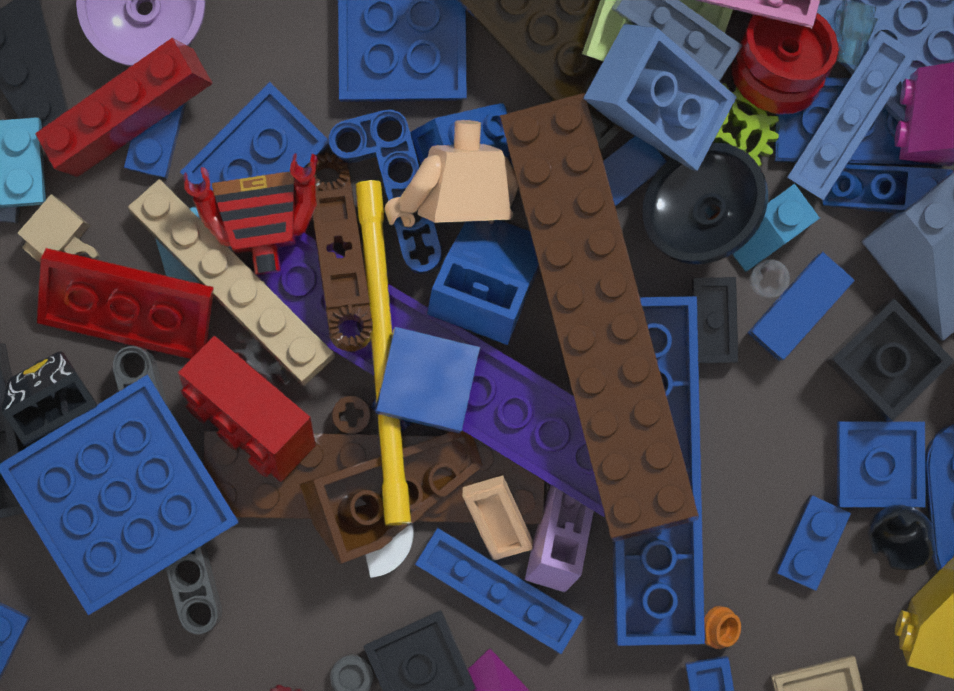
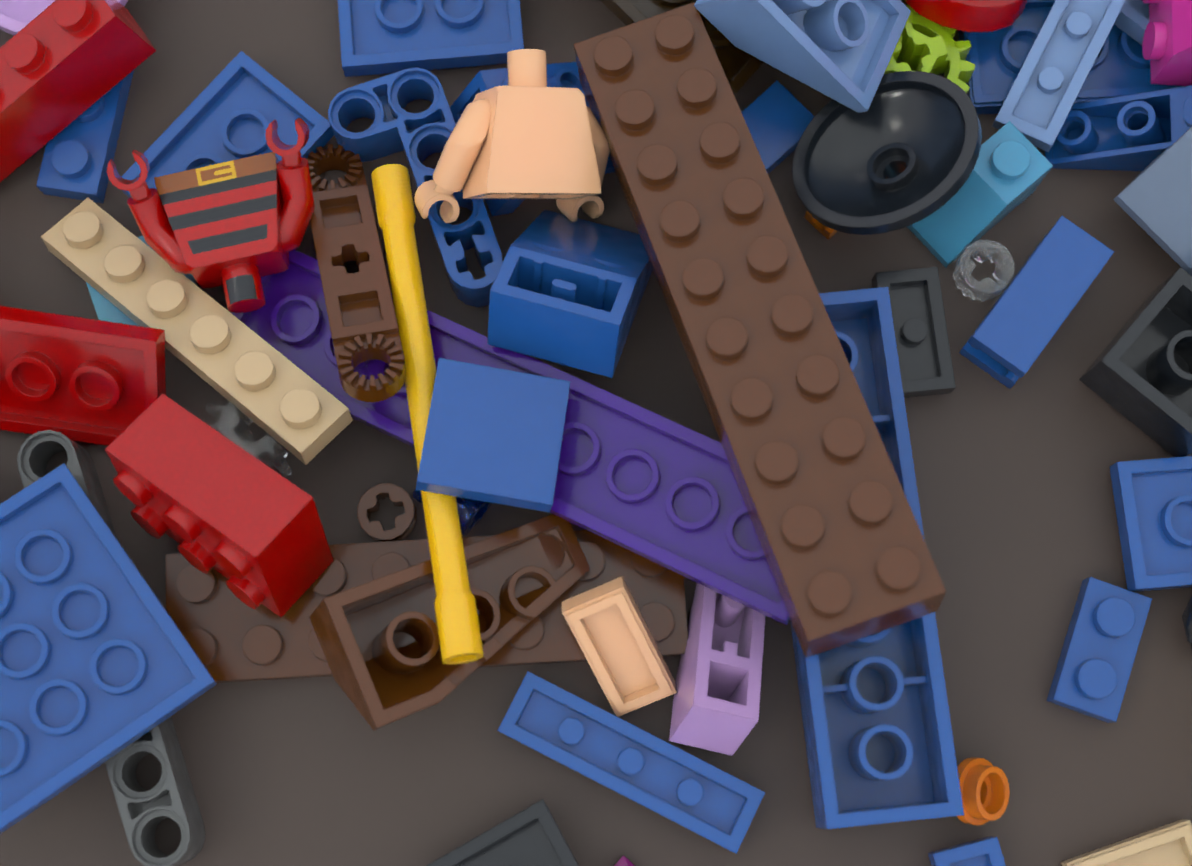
camera: 10 degrees left, 10 degrees down
white brick [366,524,414,578] -> none

